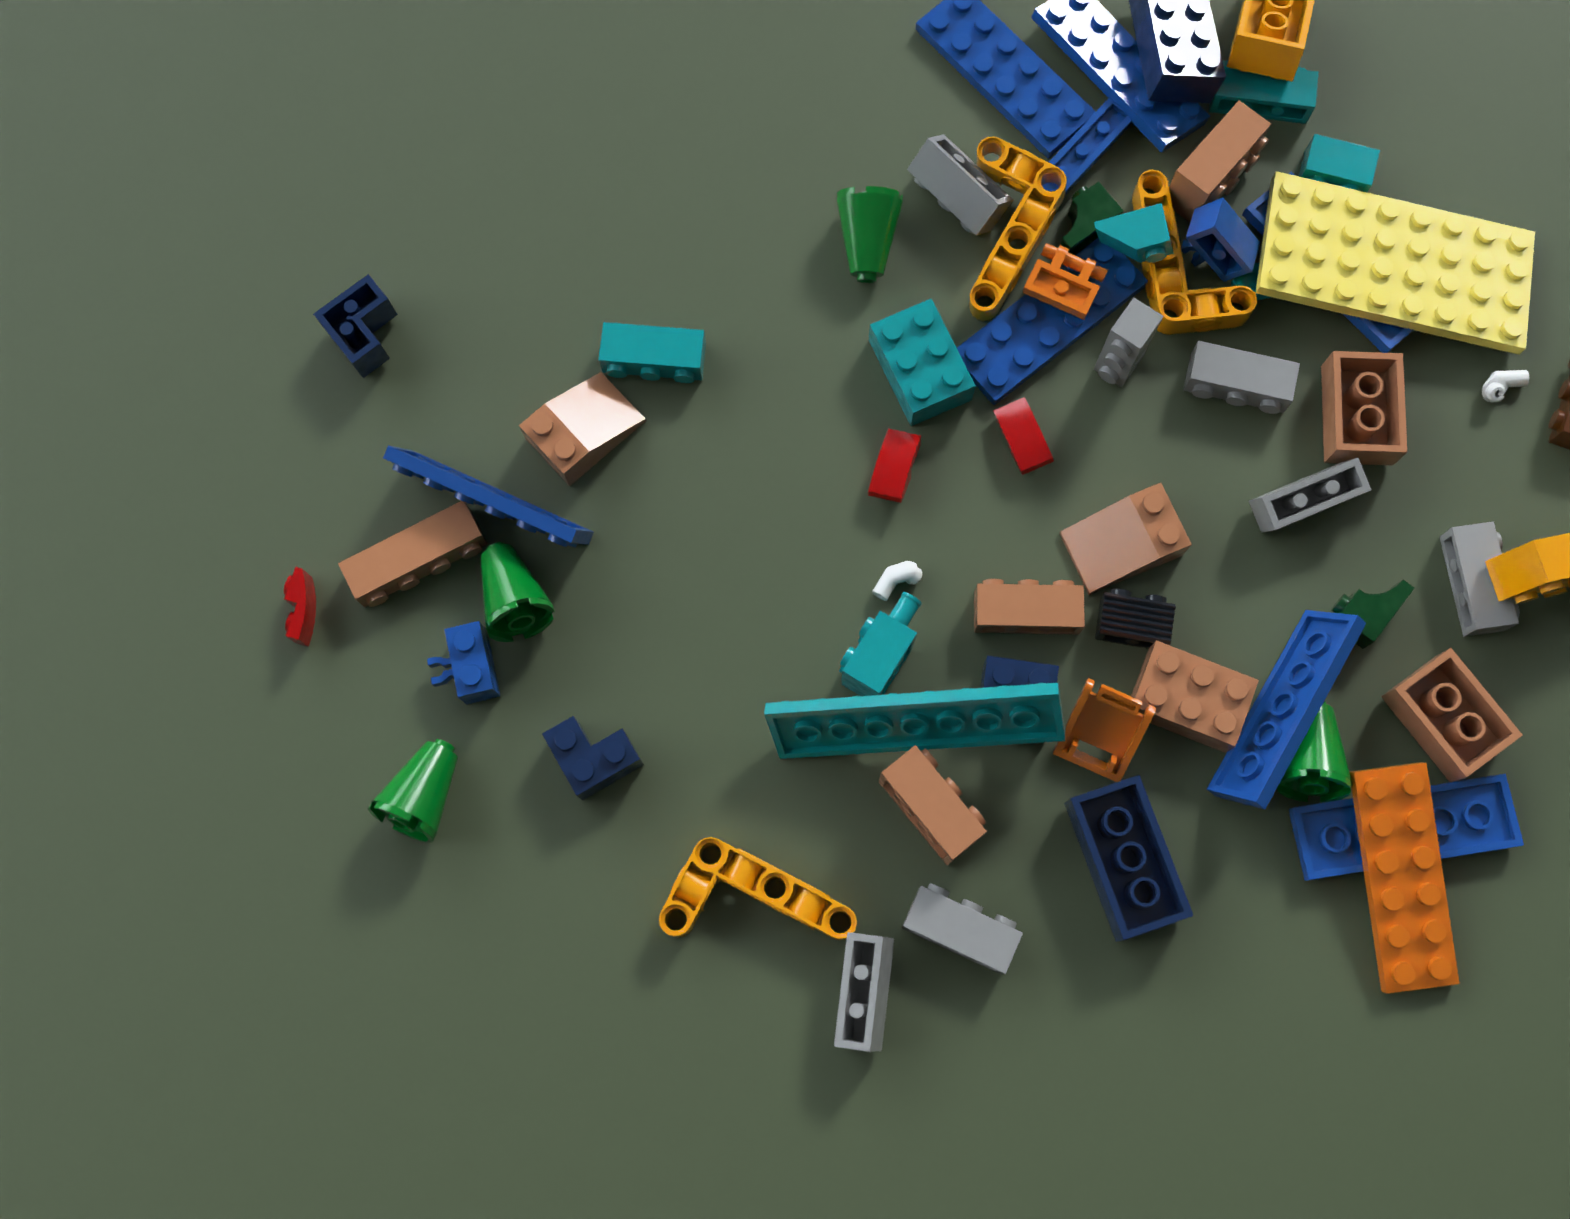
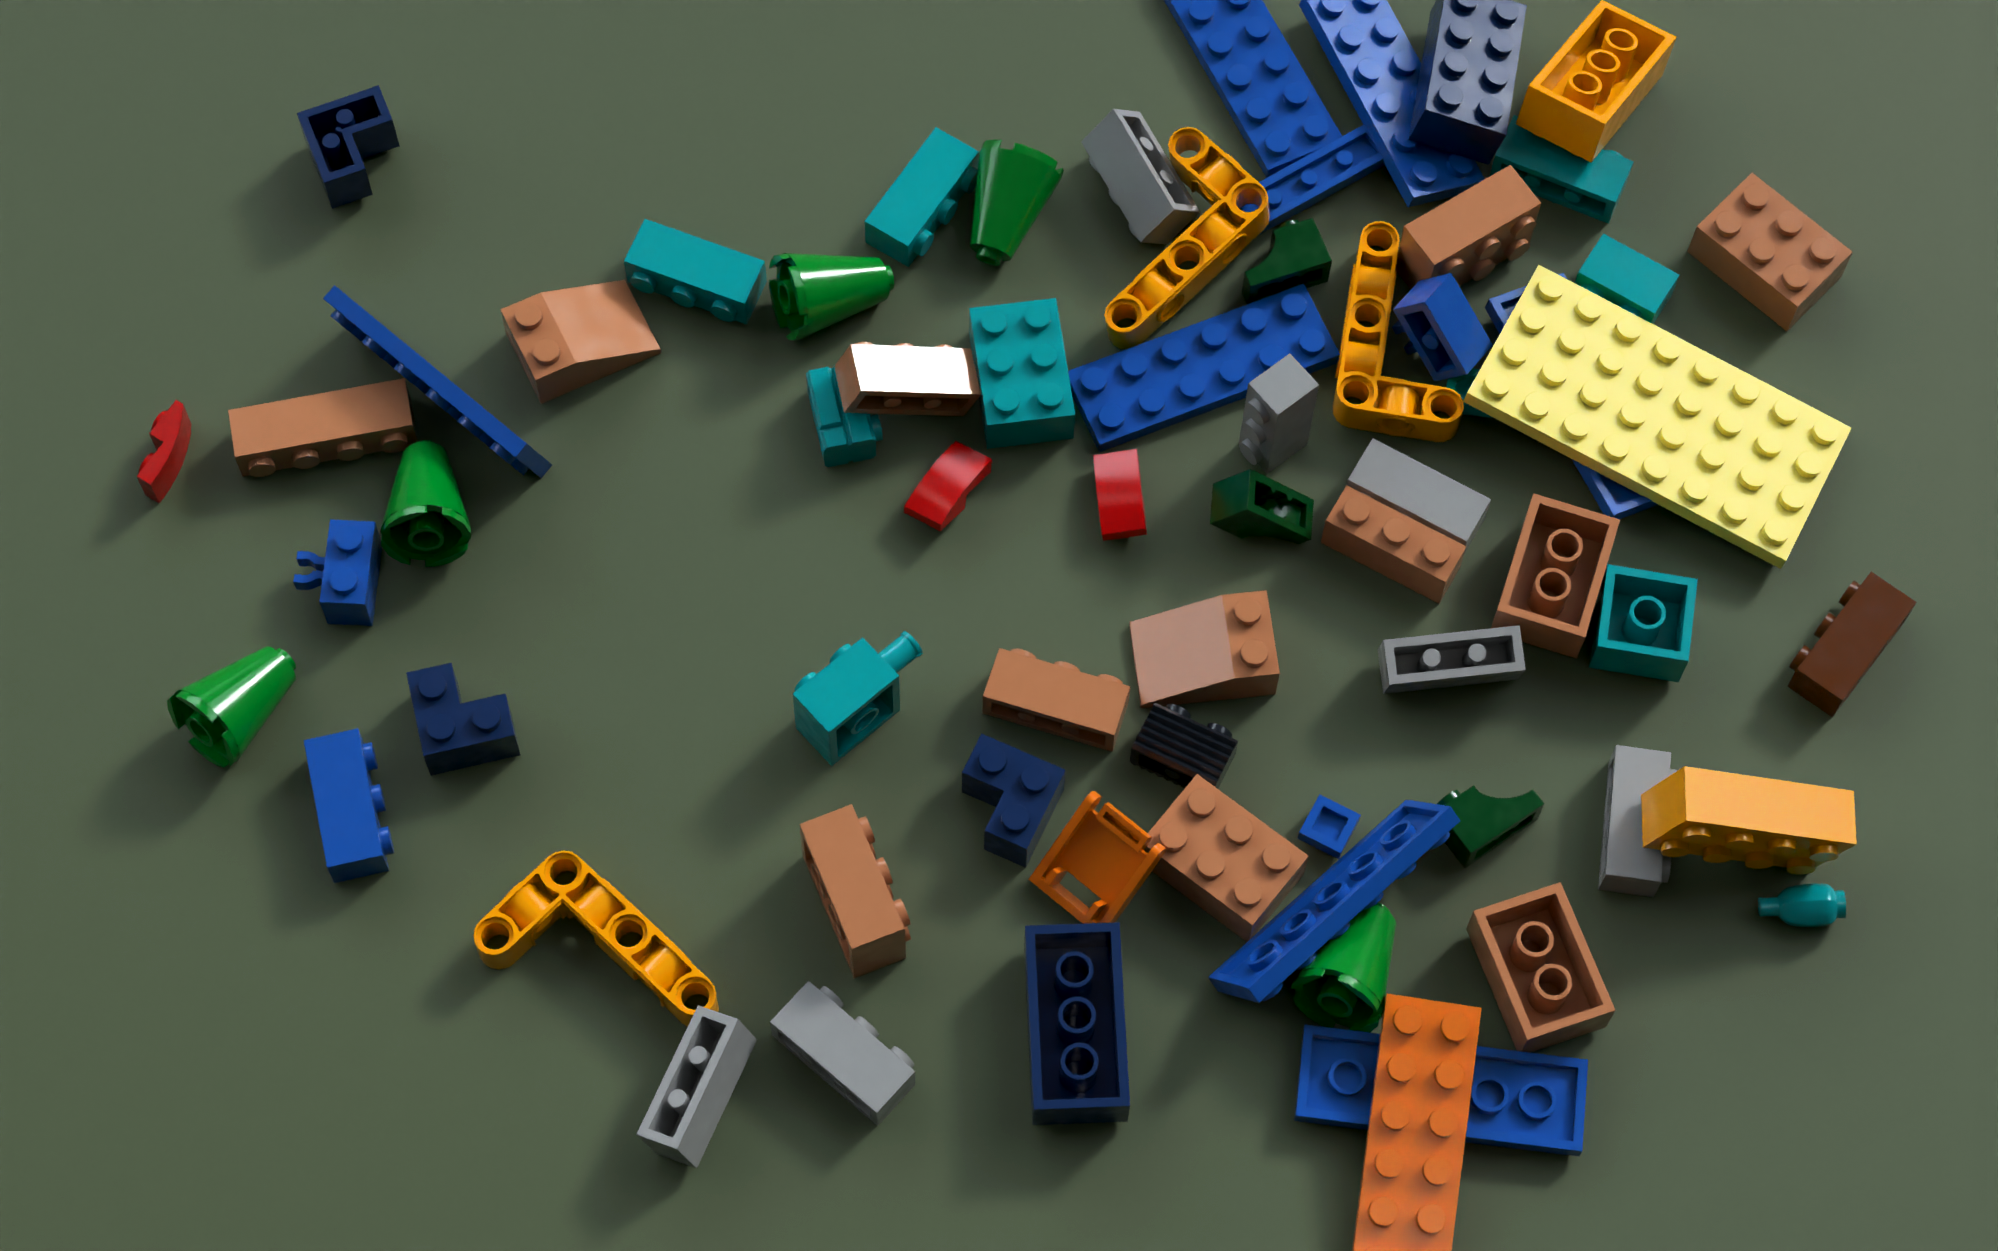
camera: 10 degrees right, 10 degrees down
teal plate [764,683,1066,759] -> none
white arm [872,561,922,601] -> none
orange plate [1022,243,1108,320] -> none
teal slope [1094,203,1173,263] -> none
white arm [1482,370,1529,402] -> none
none -> blue brick [303,728,394,883]
none -> green cone [769,253,894,340]
none -> teal brick [806,367,883,467]
none -> brick [834,342,981,416]
none -> teal brick [864,127,979,267]
none -> dark green arch [1210,469,1314,544]
none -> blue plate [1297,794,1361,859]
none -> nougat brick [1321,485,1466,604]
none -> teal brick [1589,564,1698,682]
none -> nougat brick [1687,173,1853,331]

